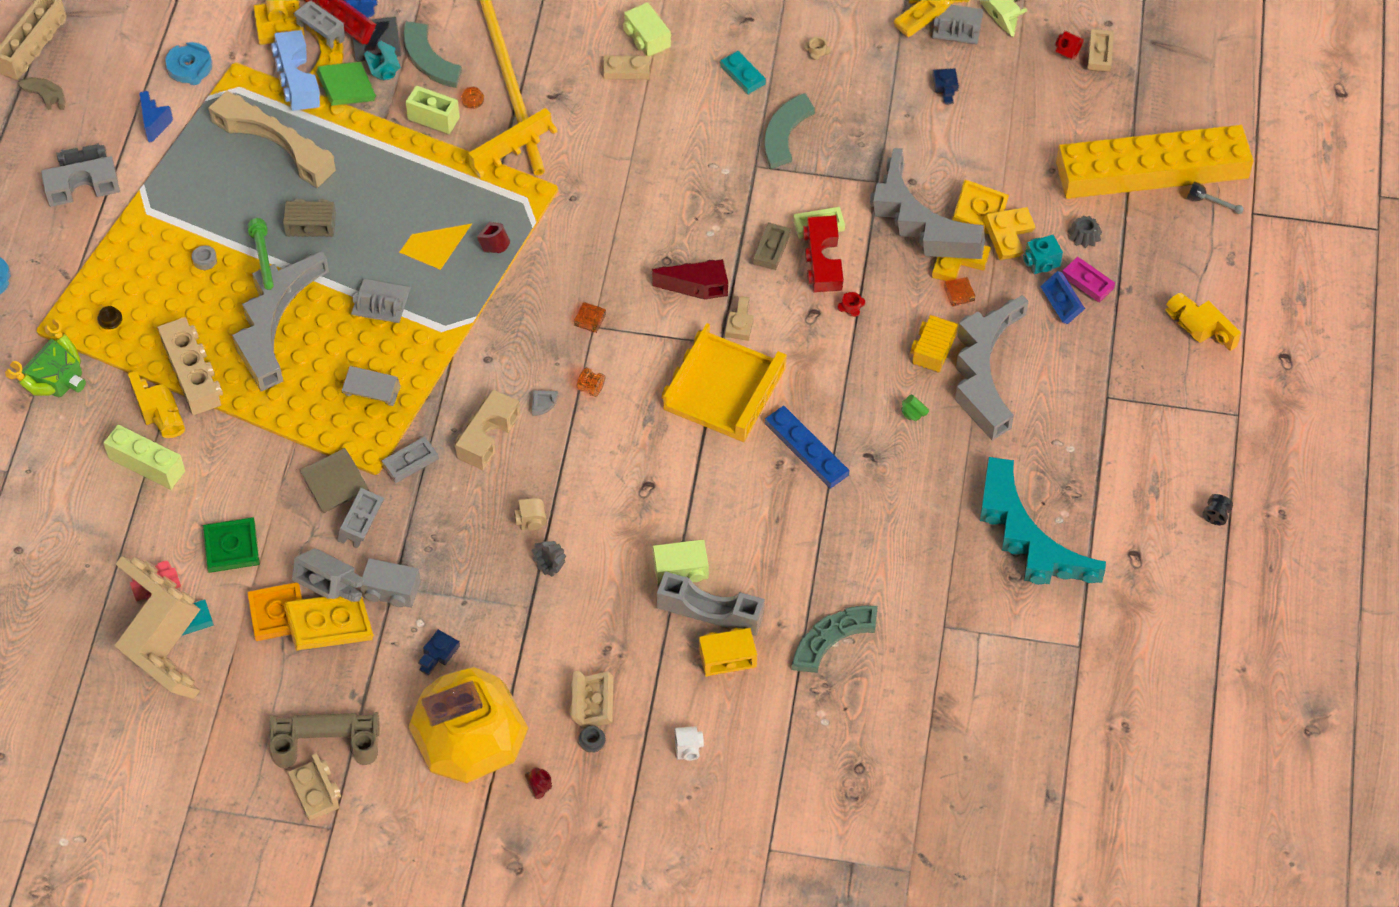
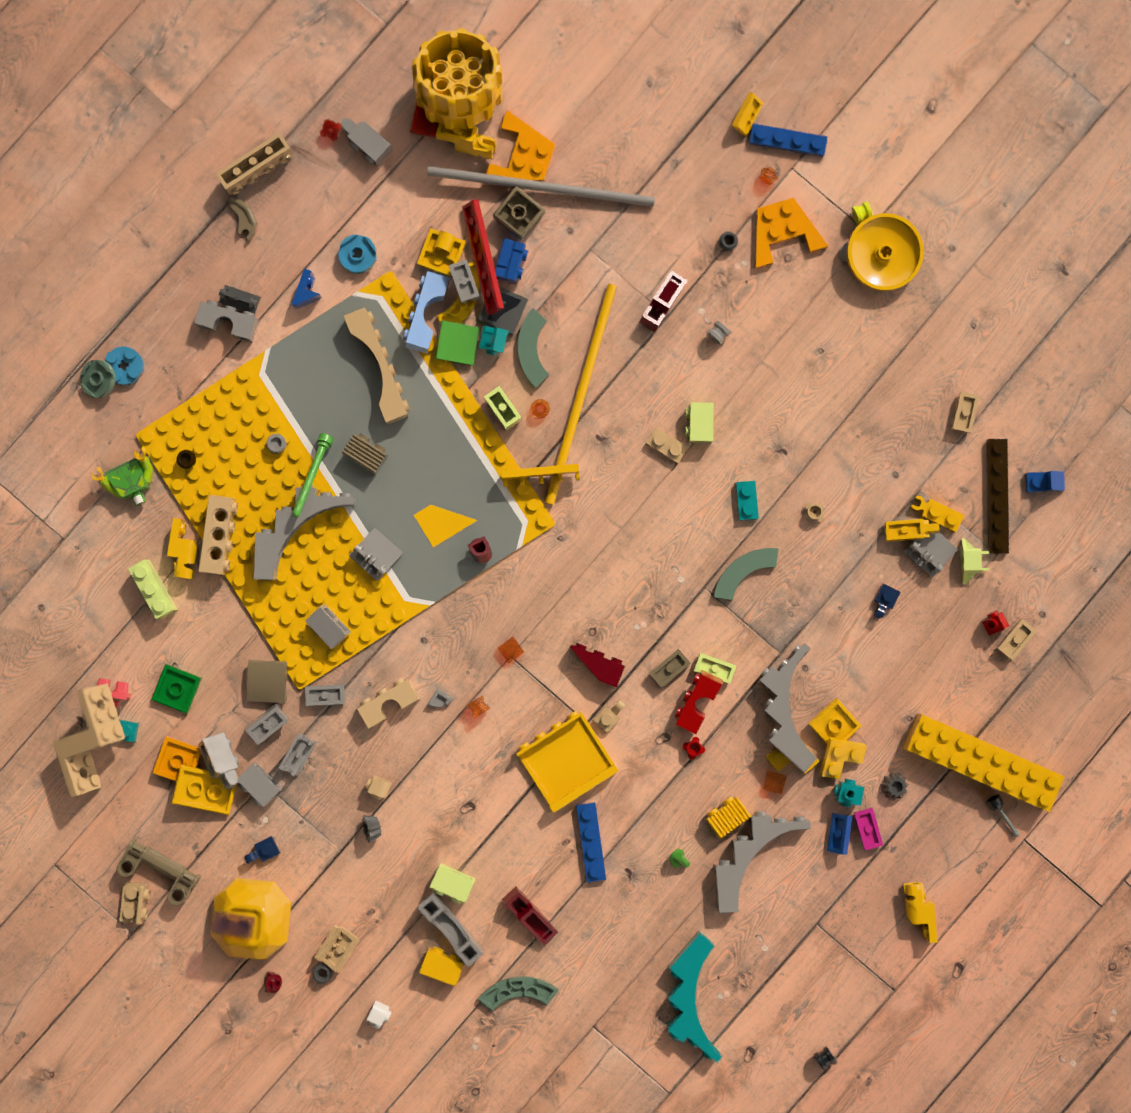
camera: 30 degrees right, 30 degrees up
none -> light grey hinge [279,733,317,776]
none -> dark red slope [502,886,558,945]

